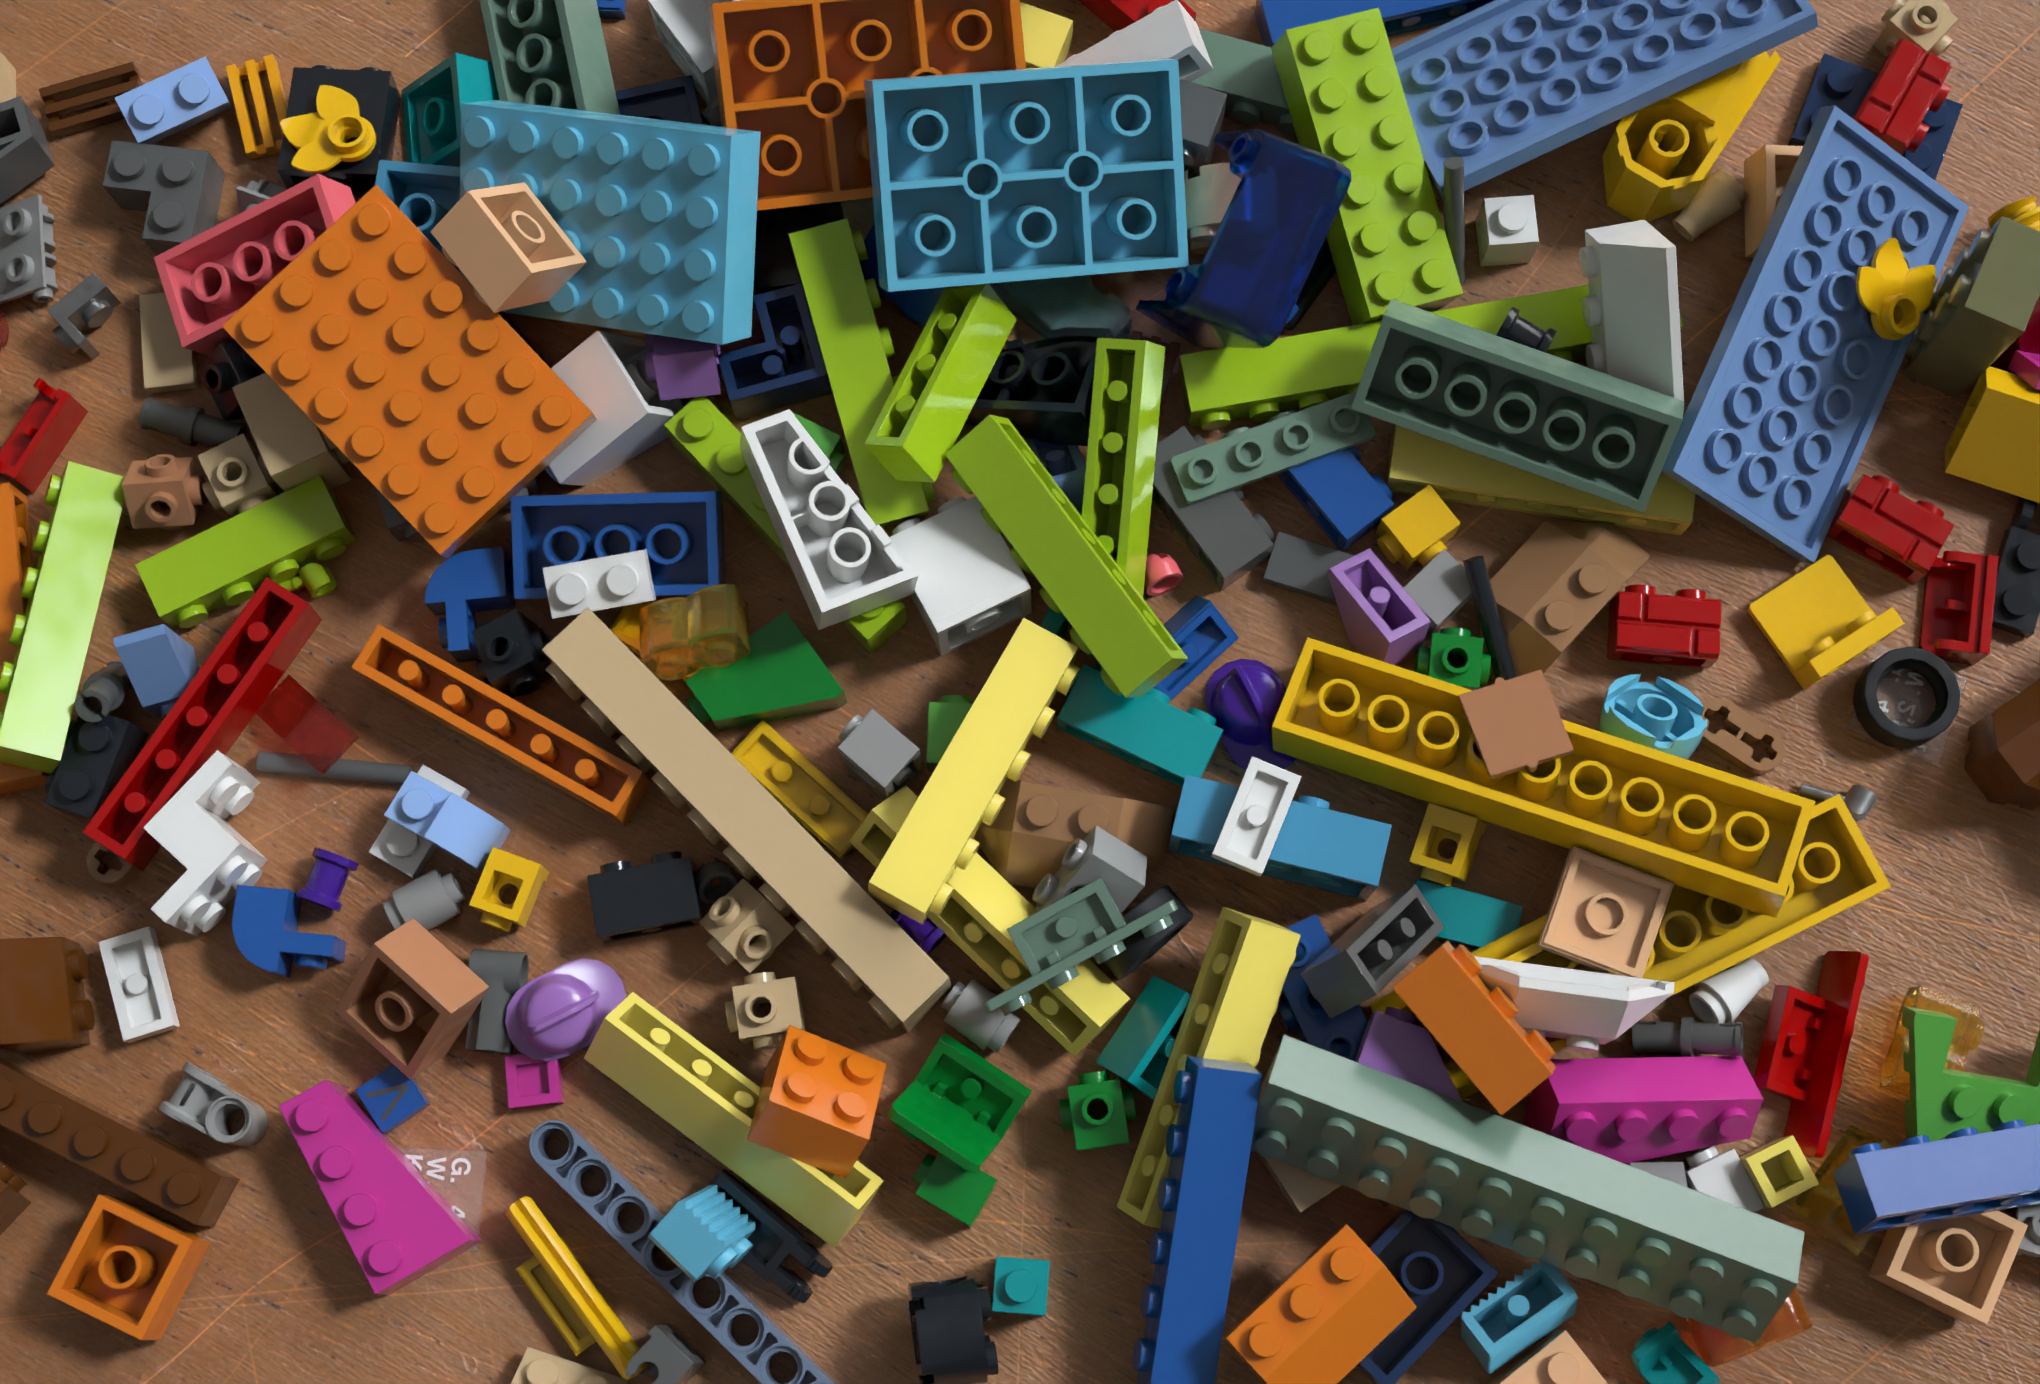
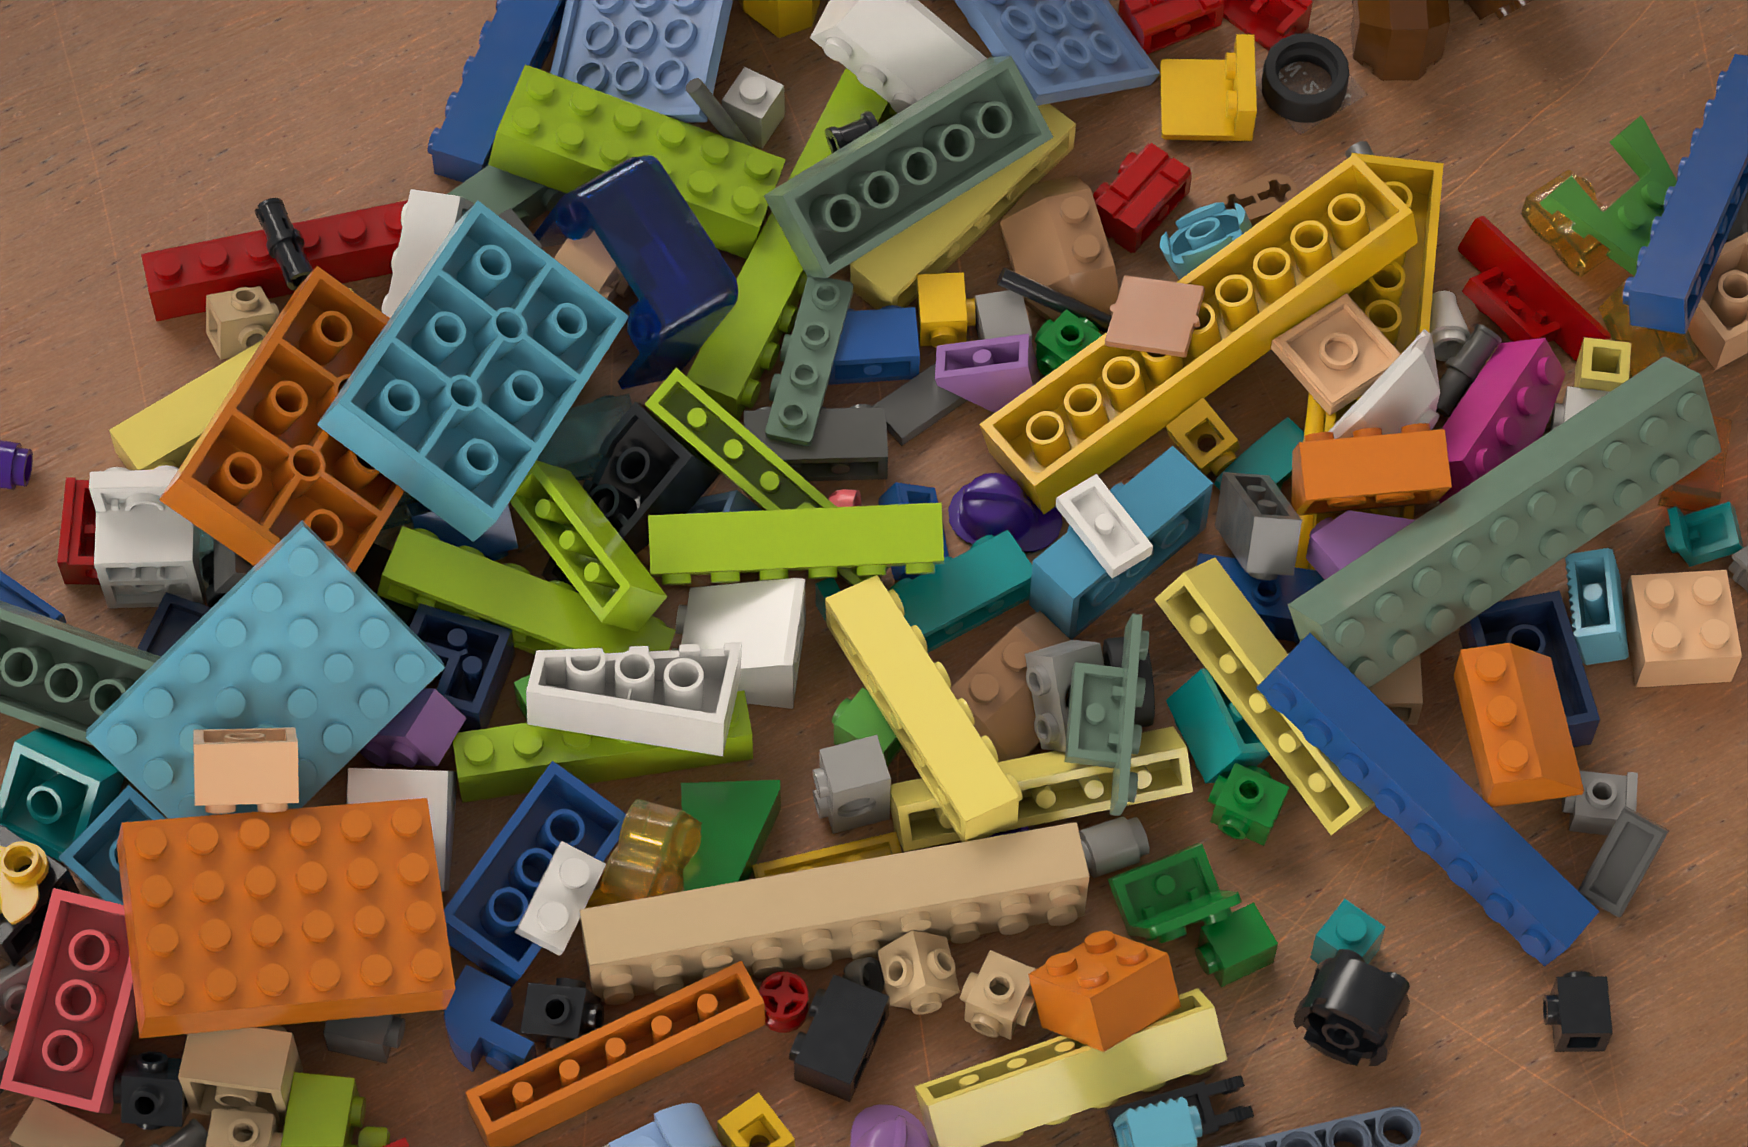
camera: 60 degrees left, 15 degrees down
none -> red wheel [759,972,808,1033]

